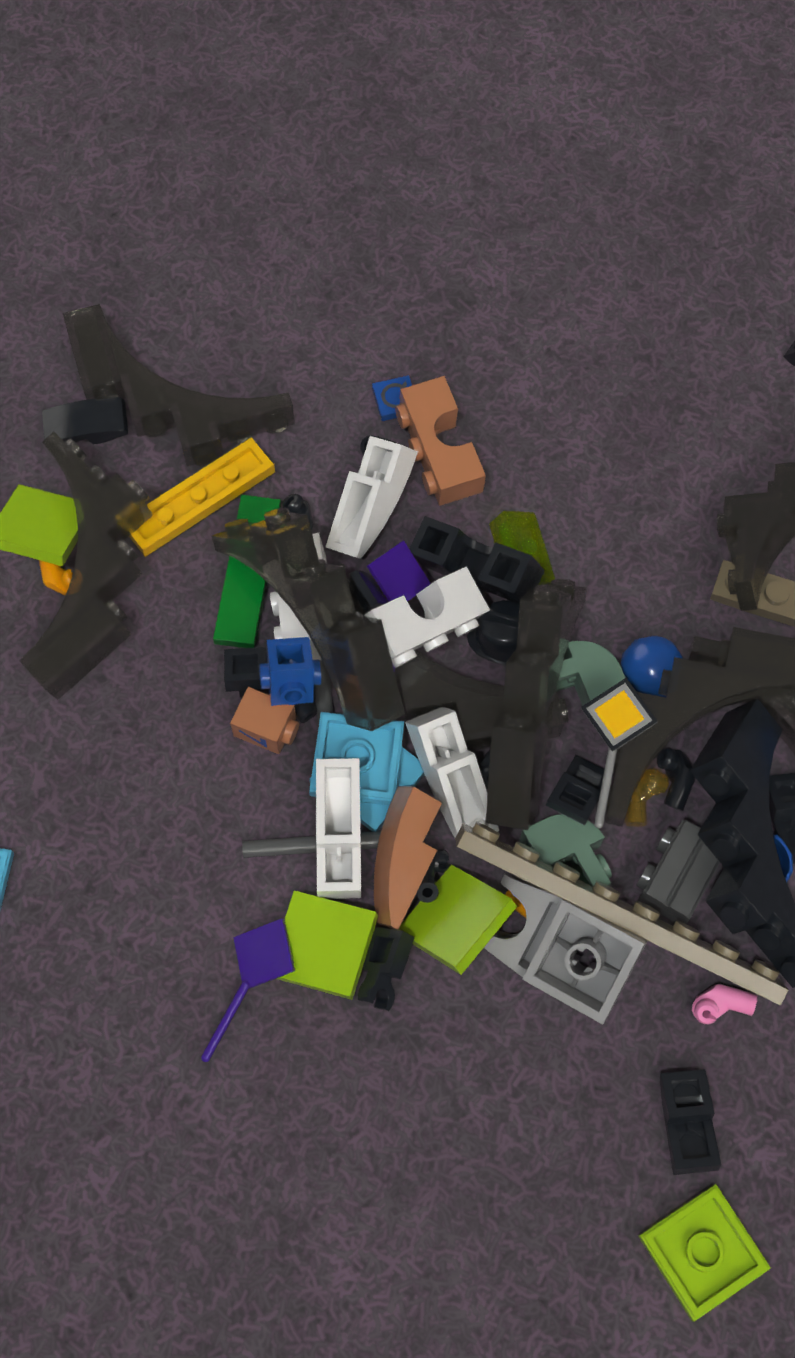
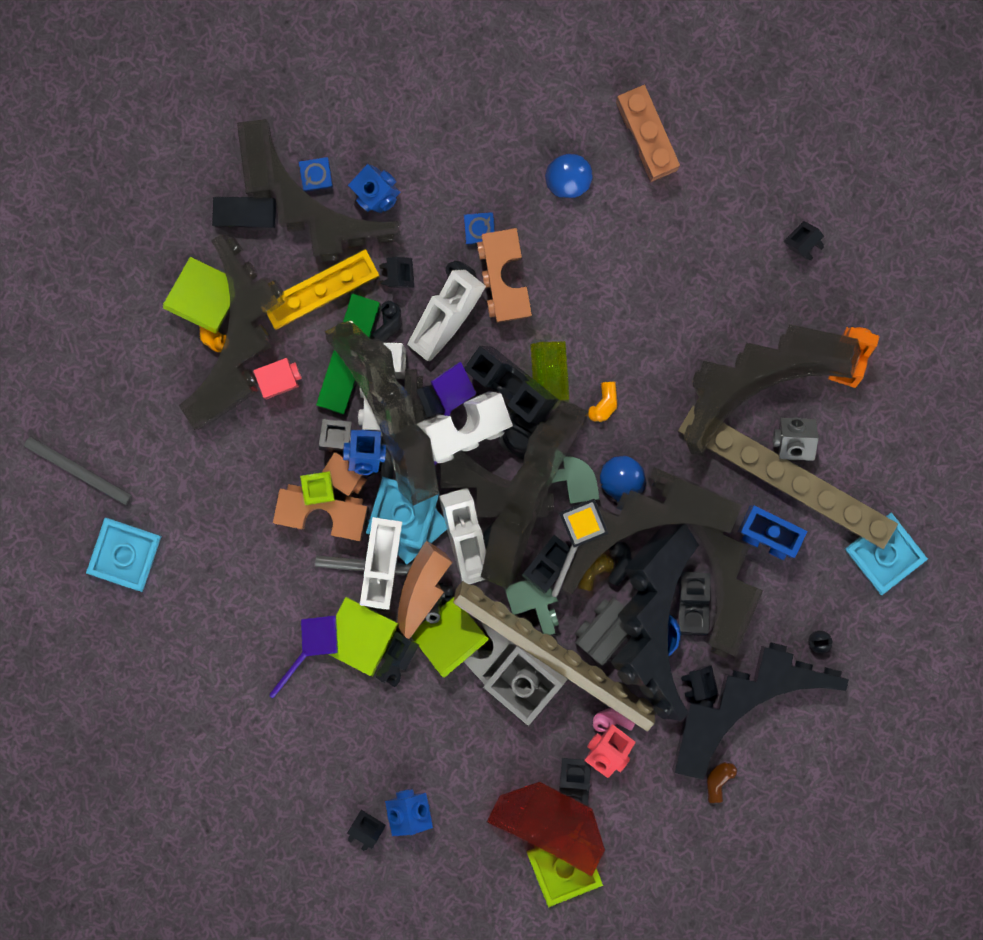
camera: 10 degrees right, 20 degrees up
none -> coral brick [253,358,302,399]
none -> nougat arch [273,484,369,541]
none -> blue tile [299,157,333,192]
none -> lime tile [300,471,335,505]
none -> black tile [347,809,386,851]
none -> blue brick [348,164,401,213]
none -> black tile [379,256,414,289]
none -> blue brick [385,789,433,836]
none -> clear red wedge [486,782,605,877]
none -> blue hair [545,154,593,198]
none -> coral brick [584,724,636,778]
none -> light orange arm [588,382,617,422]
none -> nougat arch [616,84,680,182]

